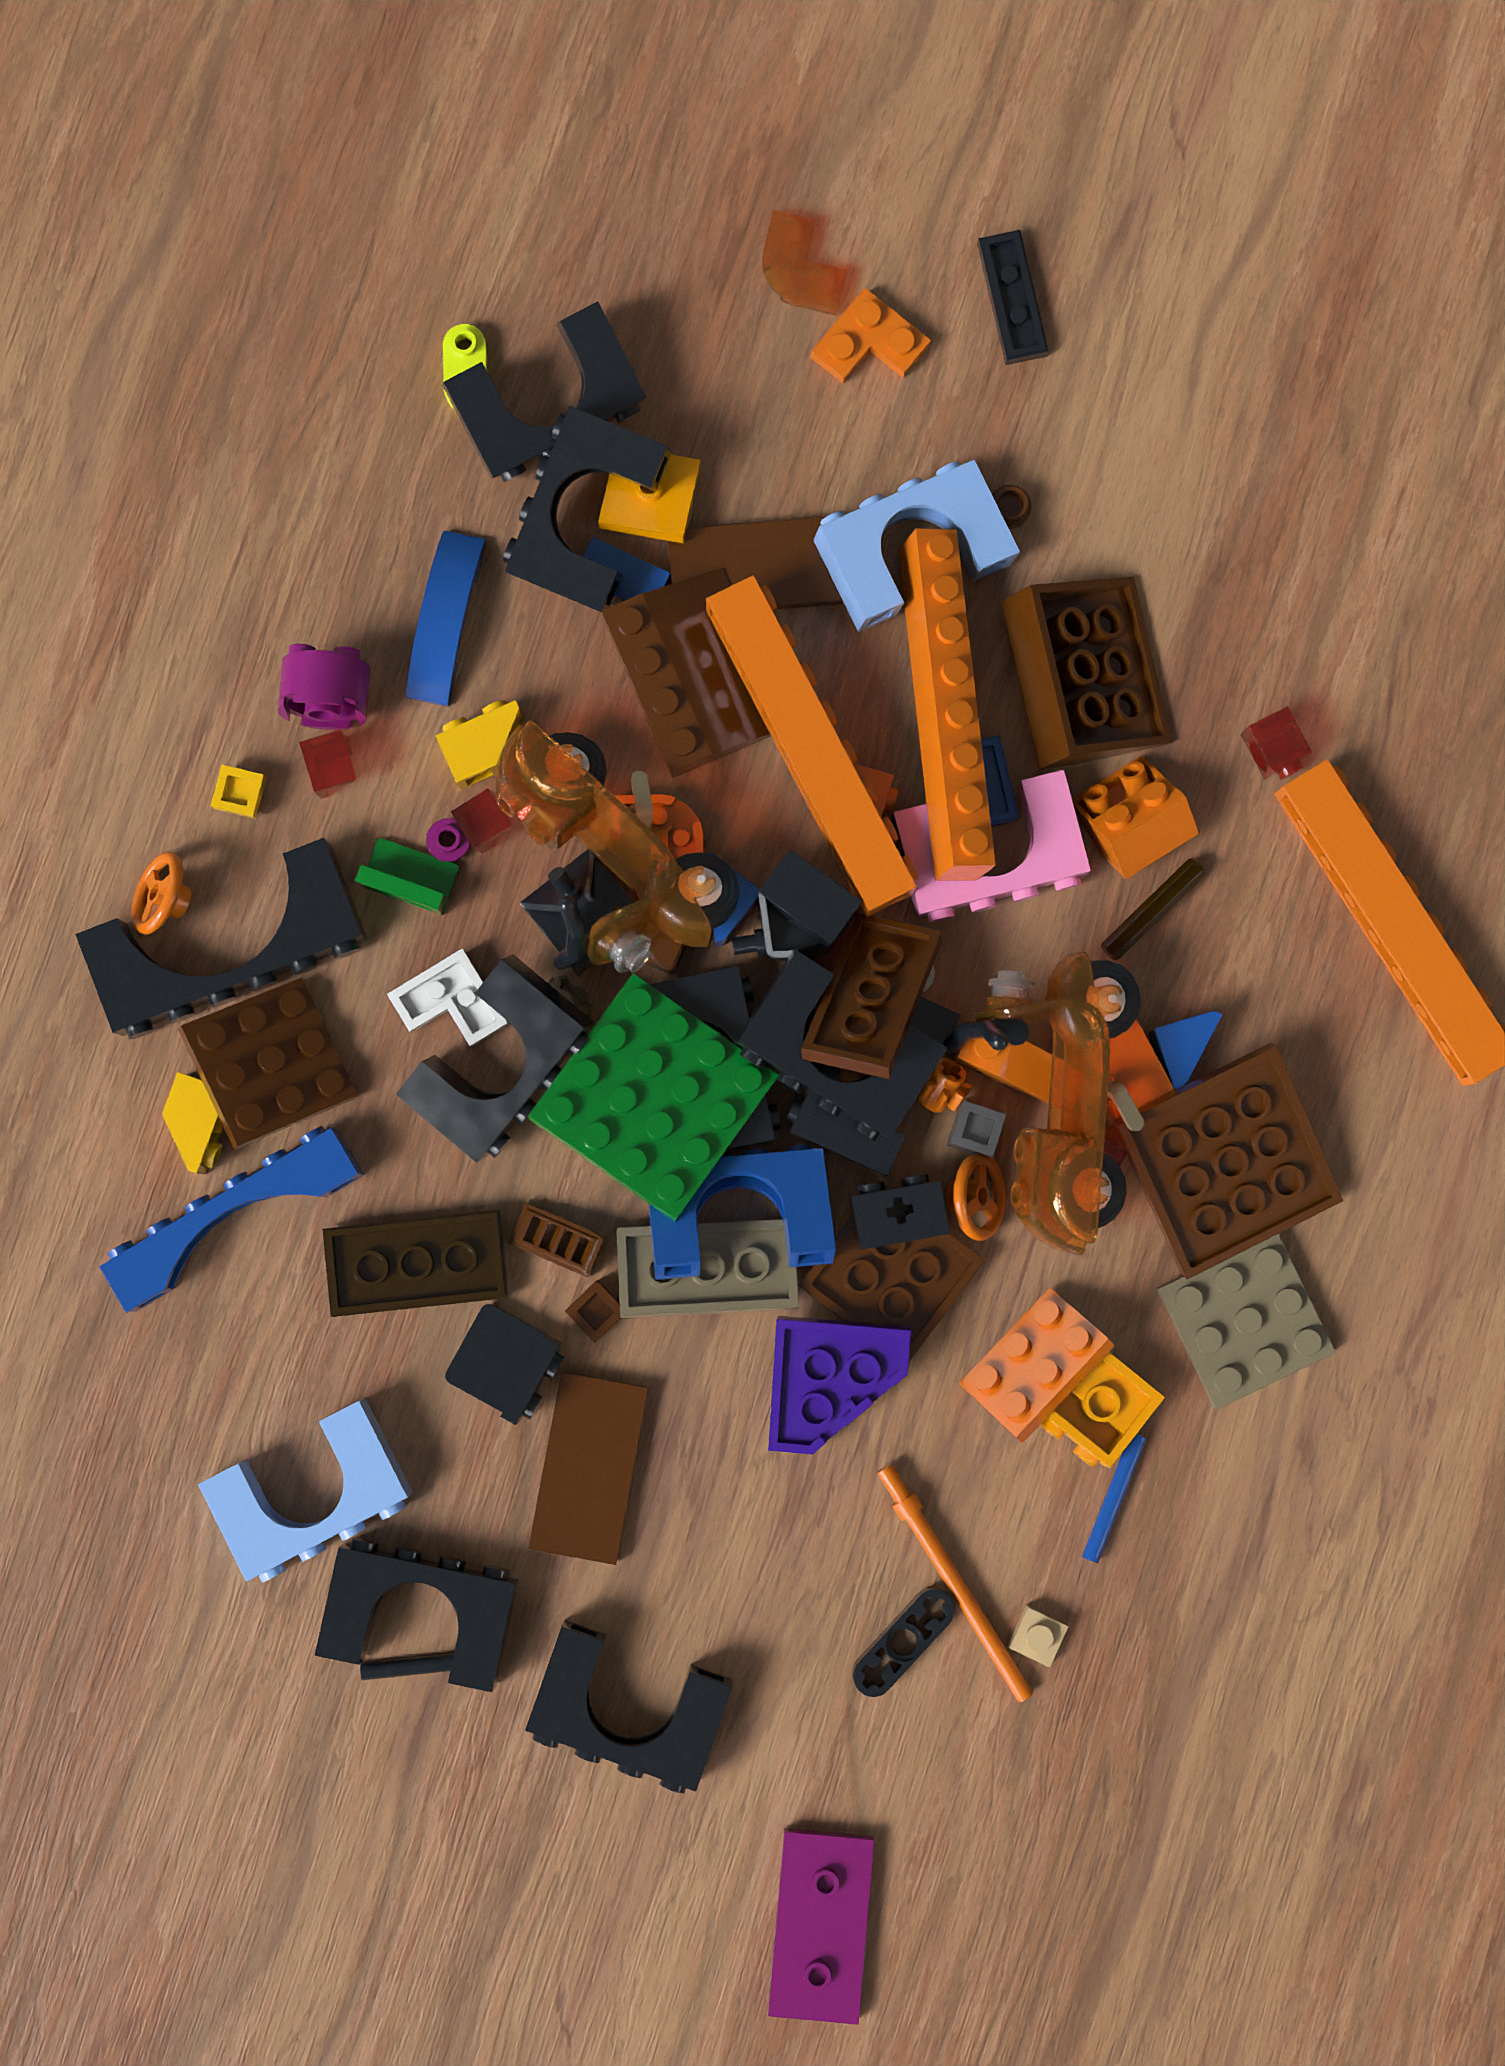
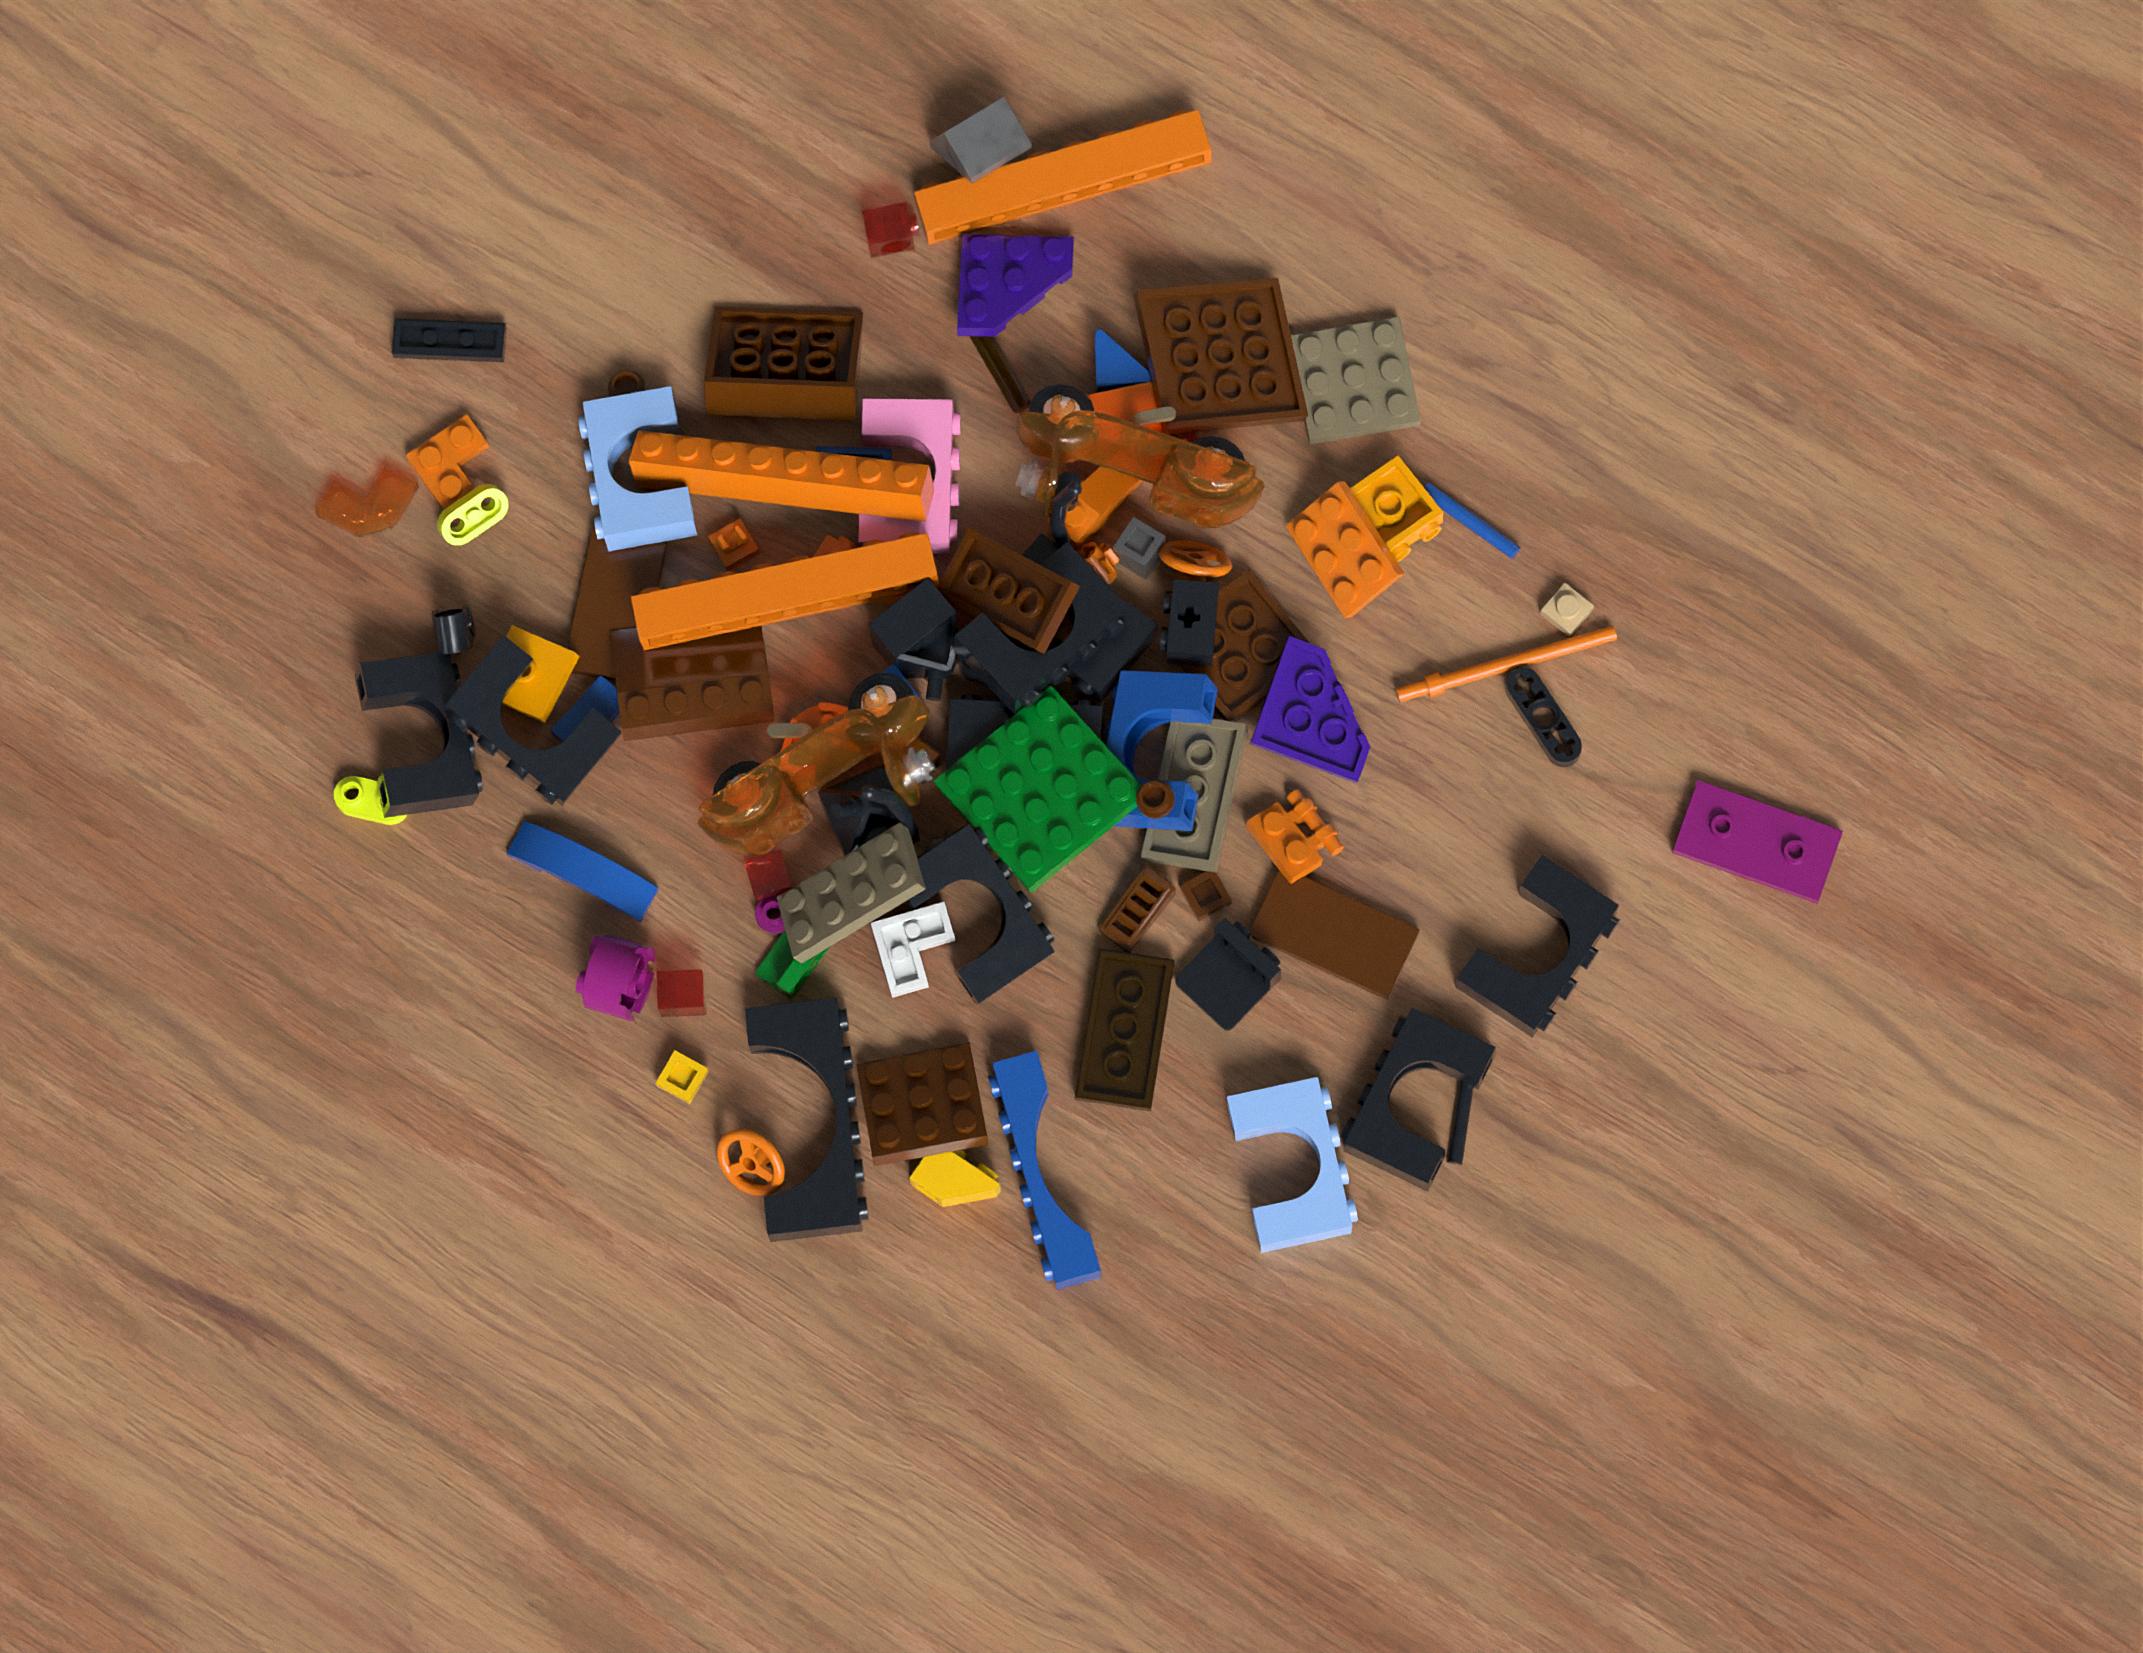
camera: 65 degrees left, 10 degrees down
yellow slope [435,700,523,791] -> none
orange slope [1072,756,1199,880] -> none
none -> black piece [431,604,476,654]
none -> neon yellow plate [437,484,508,545]
none -> orange tile [708,518,760,571]
none -> dark tan plate [777,823,926,963]
none -> flat silver slope [929,97,1032,183]
none -> dark purple plate [957,234,1074,337]
none -> reddish brown plate [1136,780,1175,819]
none -> orange plate [1246,789,1344,884]

